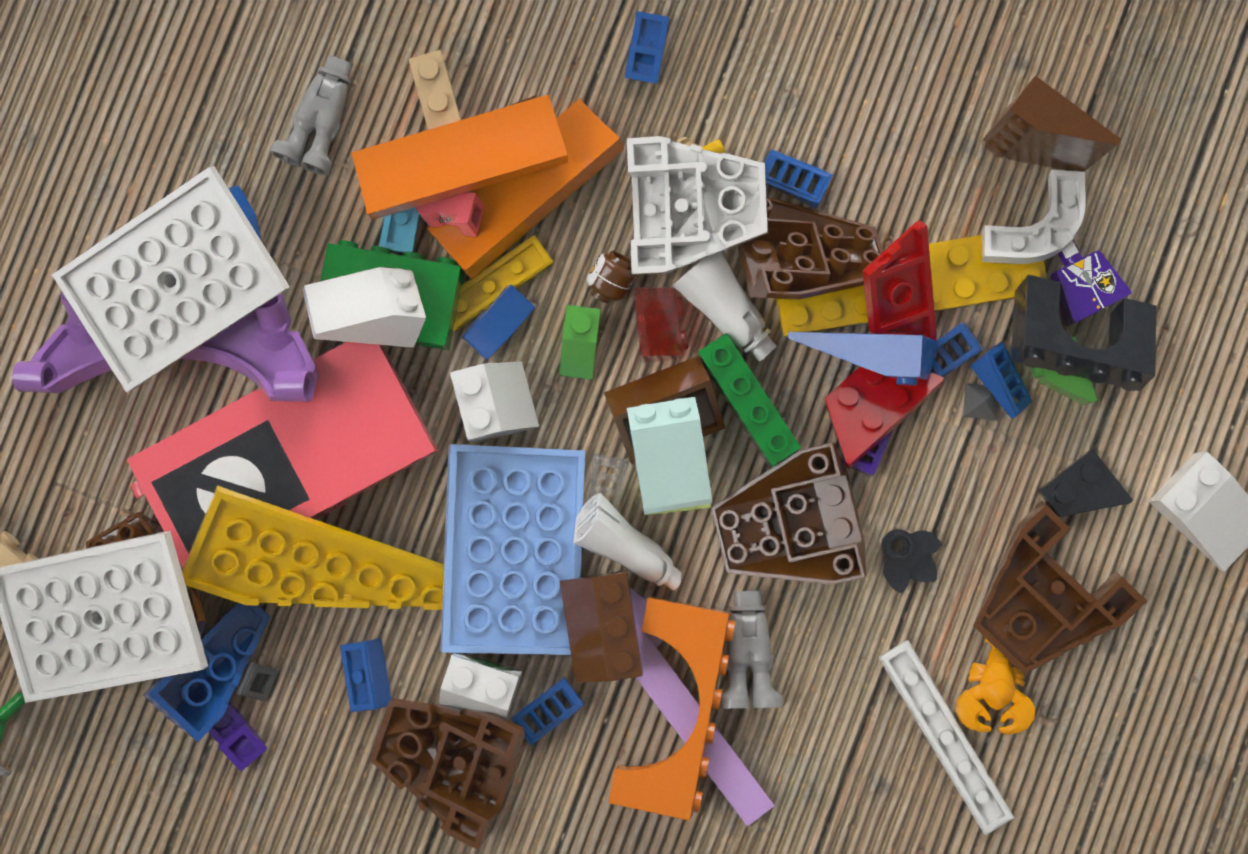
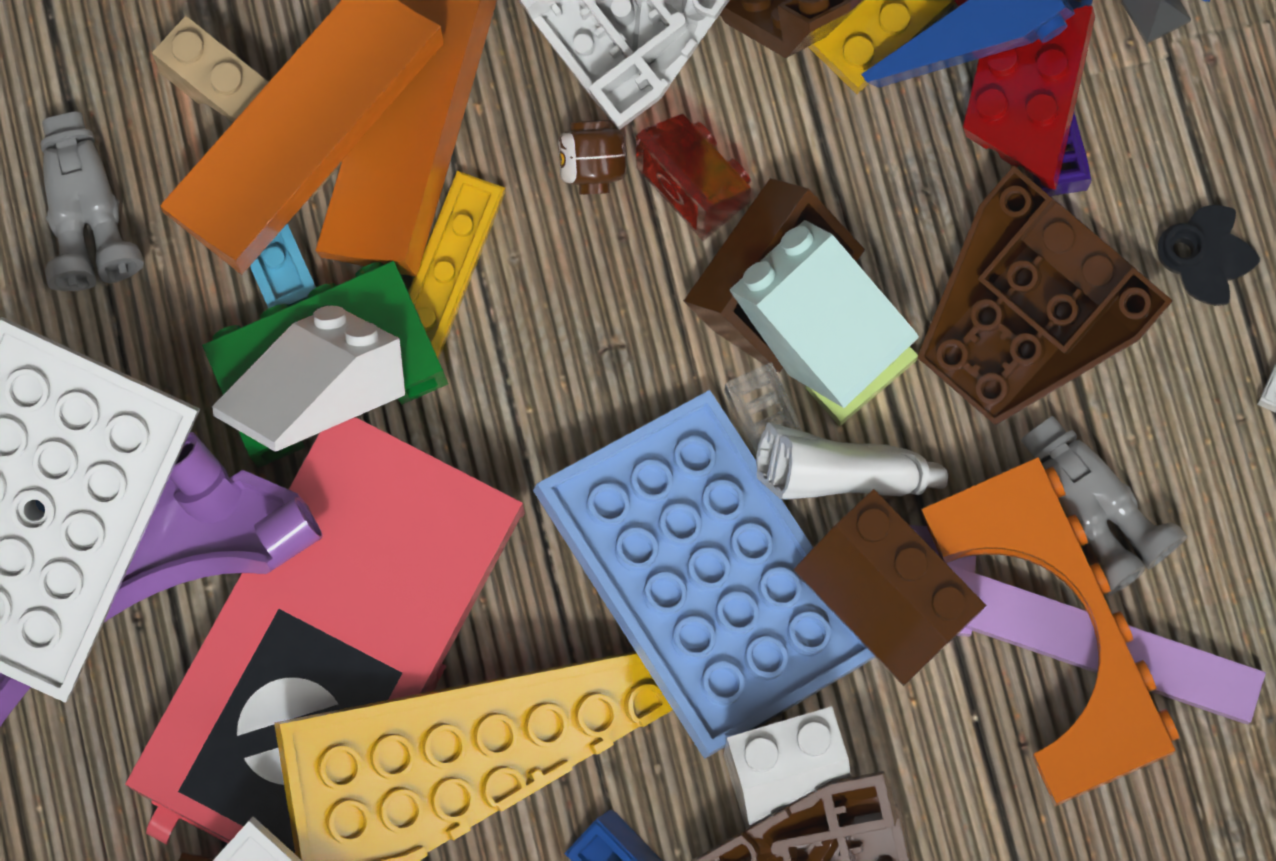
camera: 35 degrees left, 10 degrees down
coral leg [416,192,485,237] -> none
white slope [450,362,539,444] -> none
blue slope [462,284,535,359] -> none
blue slope [510,676,585,745] -> none
bright green slope [559,305,601,380] -> none
white piece [672,251,777,362] -> none
green piece [696,333,801,468] -> none

